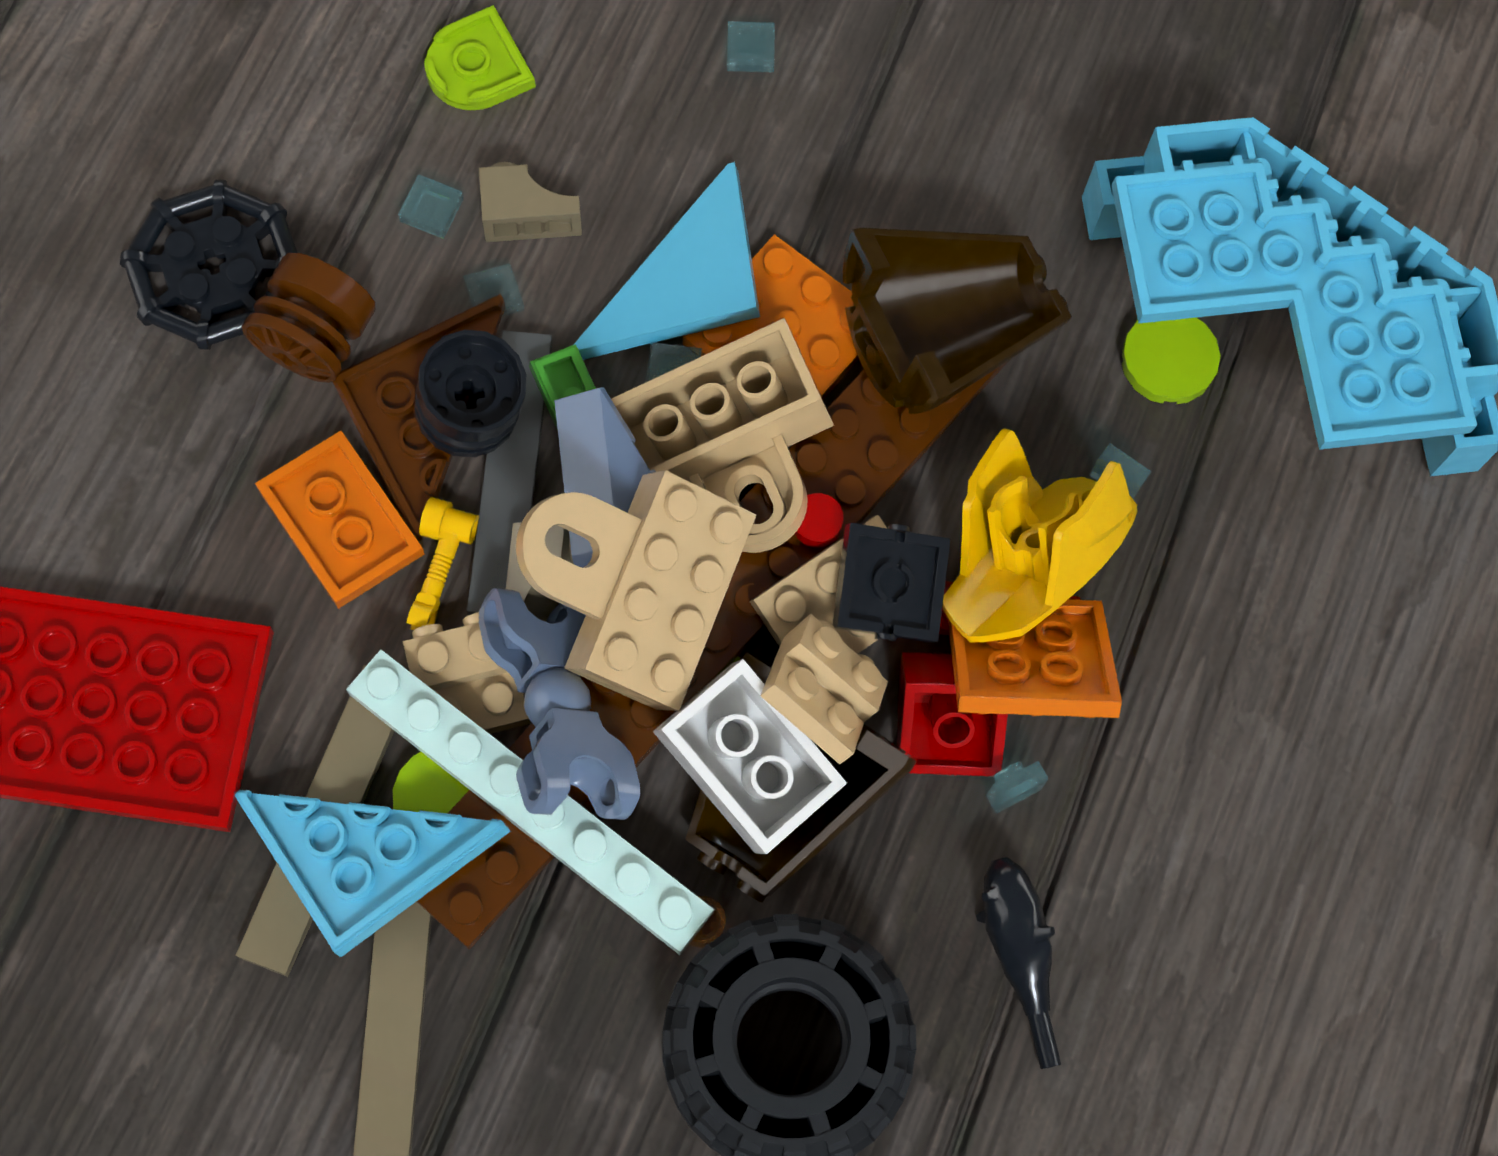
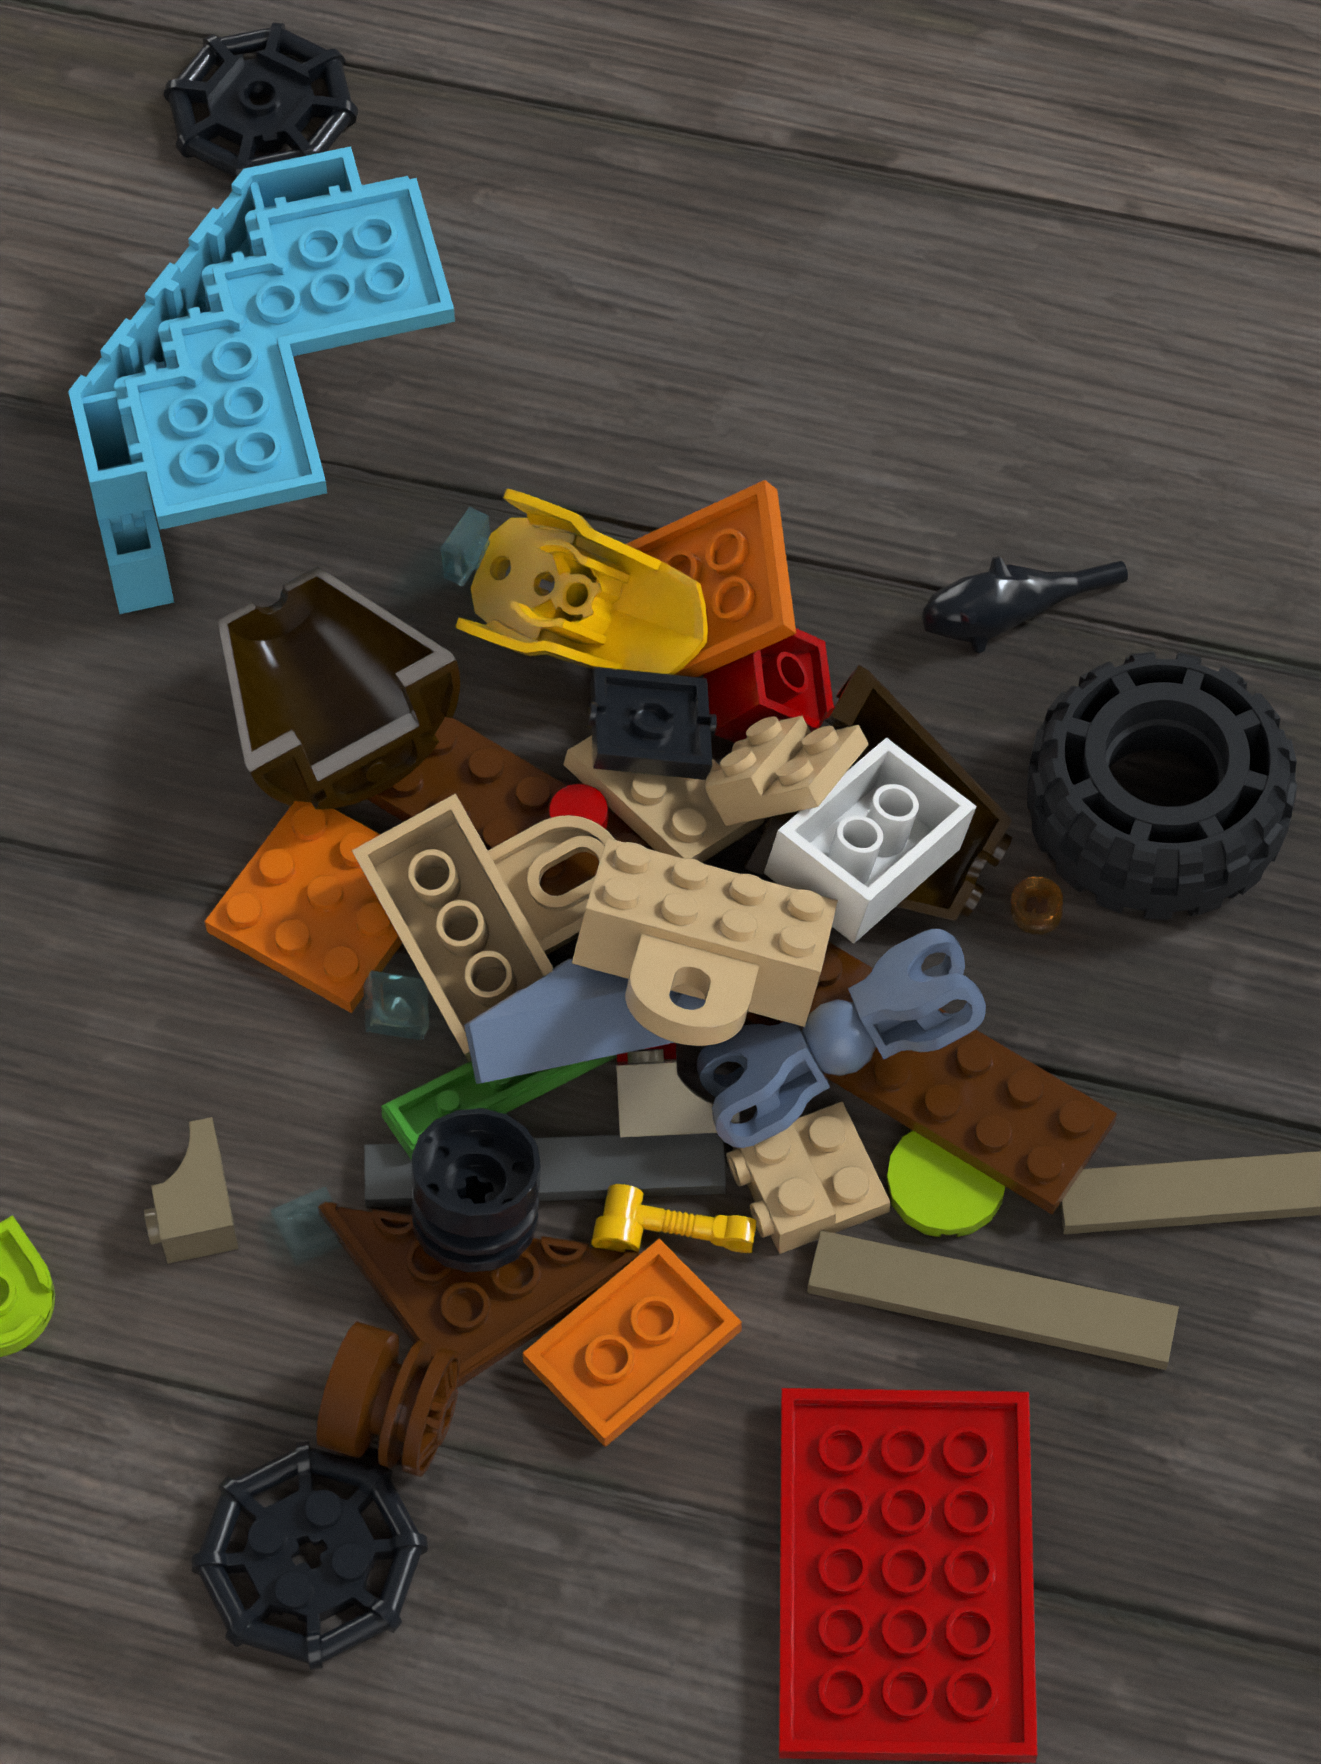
camera: 90 degrees left, 10 degrees down
medium azure tile [235,790,511,957] -> none
light aqua plate [346,649,714,955] -> none
clear light blue tile [398,174,464,239] -> none
medium azure tile [574,162,760,360] -> none
clear light blue plate [986,761,1049,814] -> none
lime tile [1122,318,1221,404] -> none

